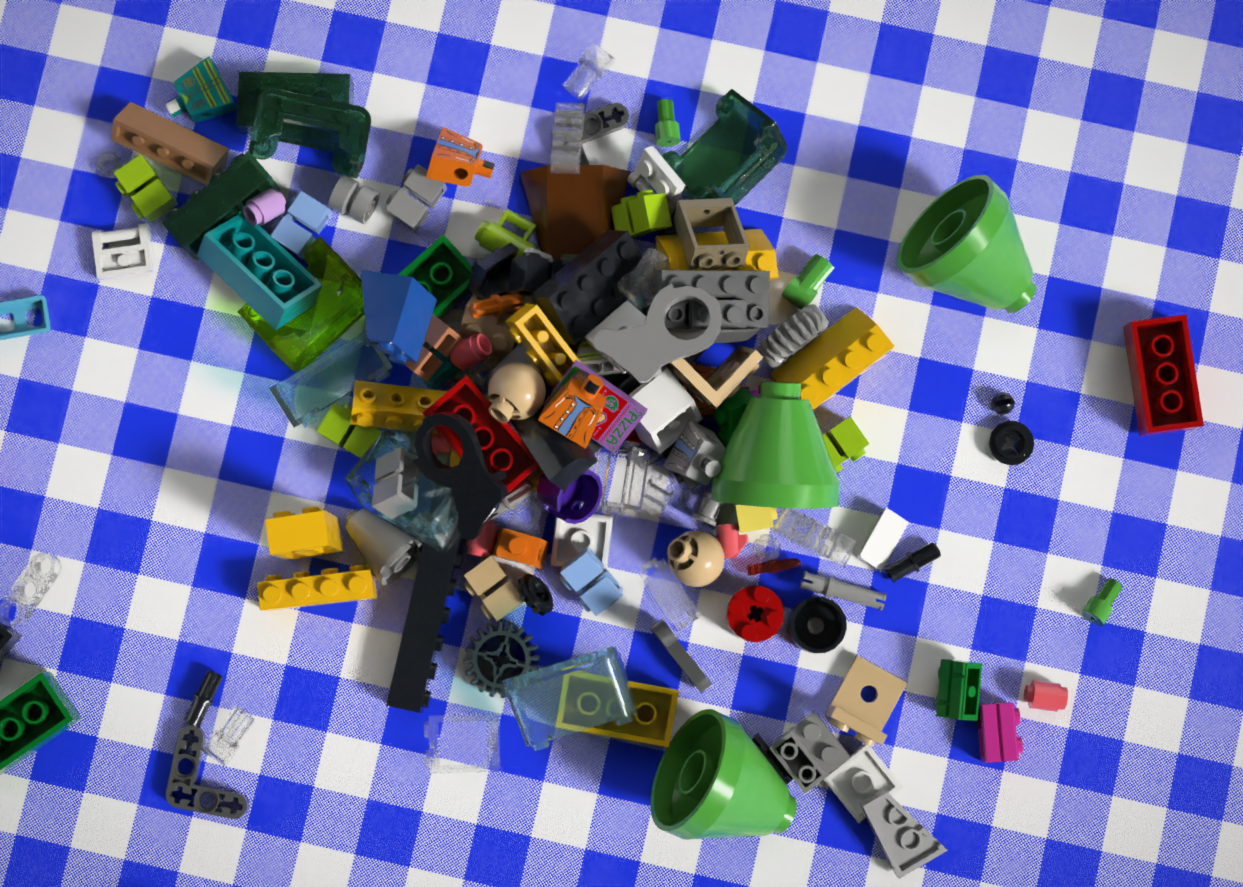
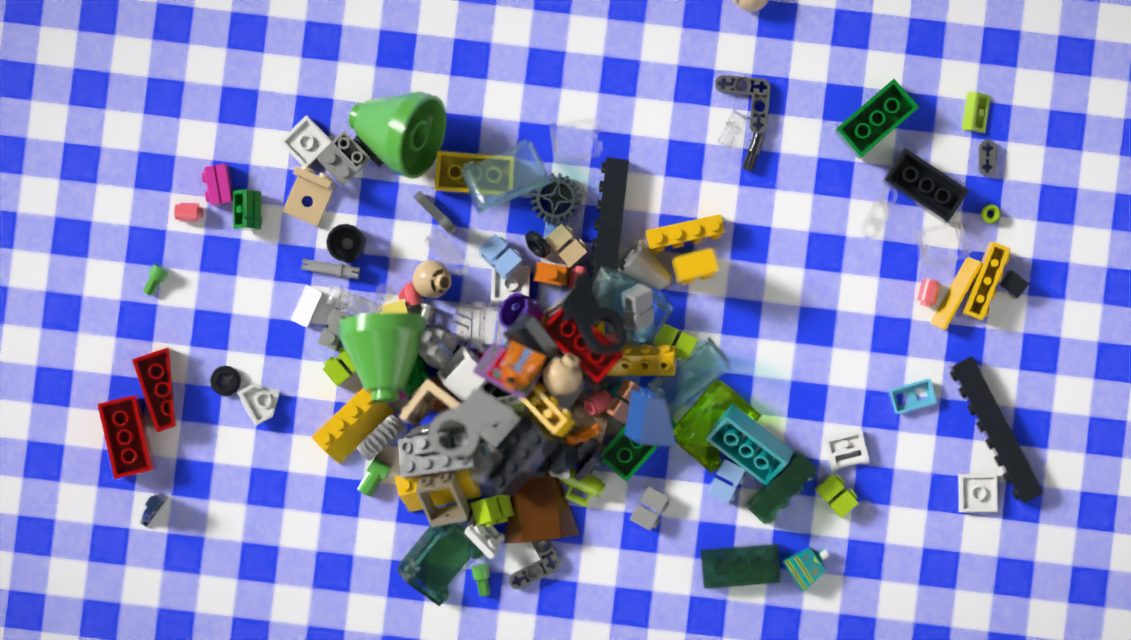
camera: 170 degrees right, 5 degrees up
medium nougat brick [111,102,229,187] -> none
lavender brick [242,188,286,226] -> none
clear green windscreen [247,88,371,179] -> none
light grey wheel [328,175,380,225] -> none
orange torso [426,127,495,187] -> none
clear beam [550,102,585,174] -> none
clear piece [563,42,615,101] -> none
red brick [726,585,784,643] -> none
clear red piece [746,558,801,576] -> none
light grey wing [859,789,948,879] -> none
black axle [885,543,941,583] -> none
bright green cone [897,175,1037,313] -> none
black hinge [991,392,1015,415] -> none
none -> red wedge [131,347,176,433]
none -> dark blue wing [140,493,168,527]
none -> white plate [237,383,280,426]
none -> light grey piece [317,308,351,351]

